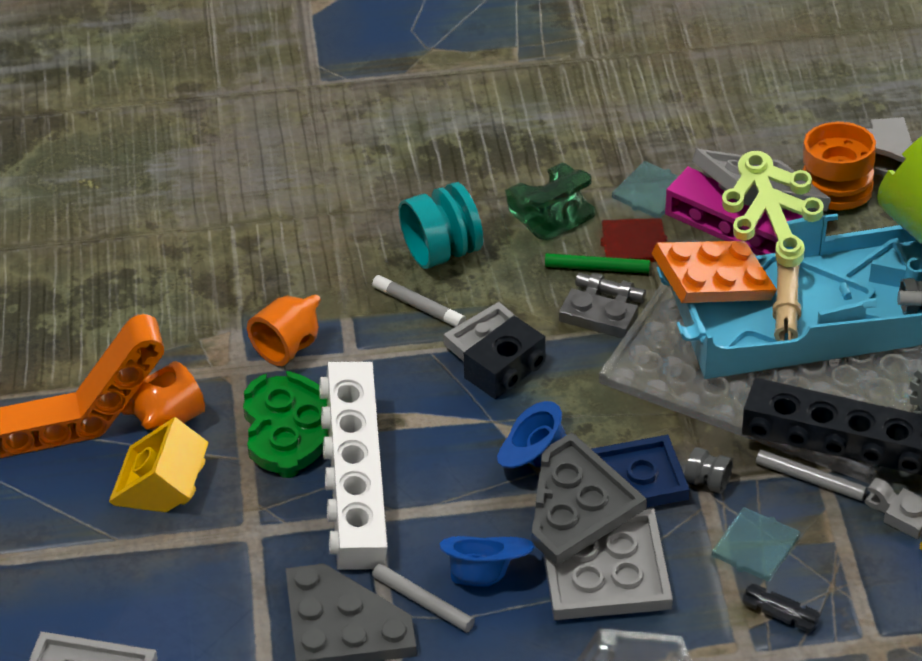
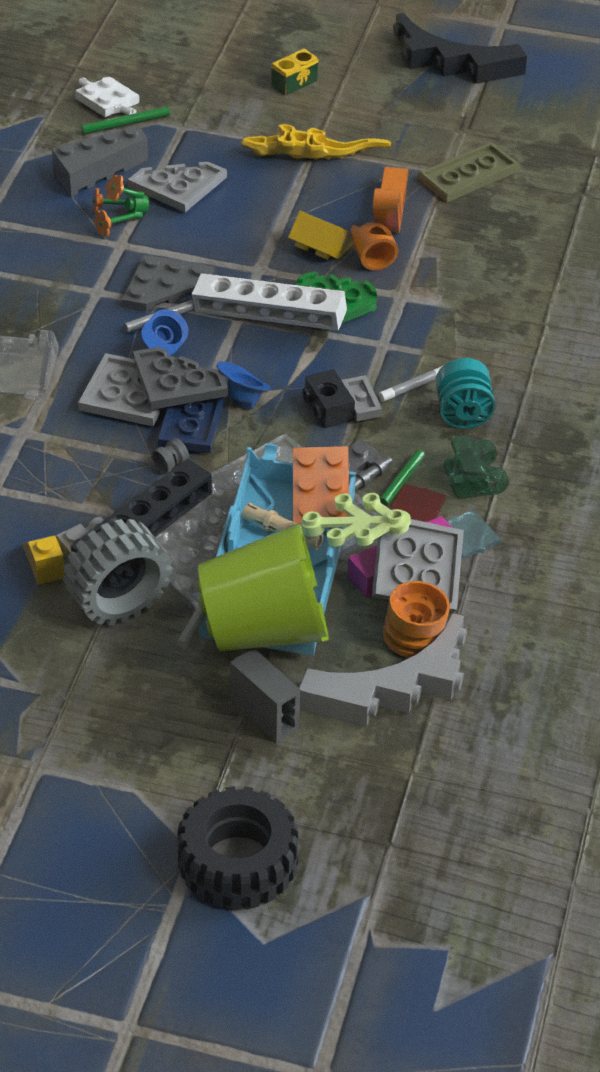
camera: 110 degrees right, 0 degrees up
orange piece [247,294,321,366] -> none
clear light blue piece [712,507,800,582] -> none
black axle [742,584,820,632] -> none

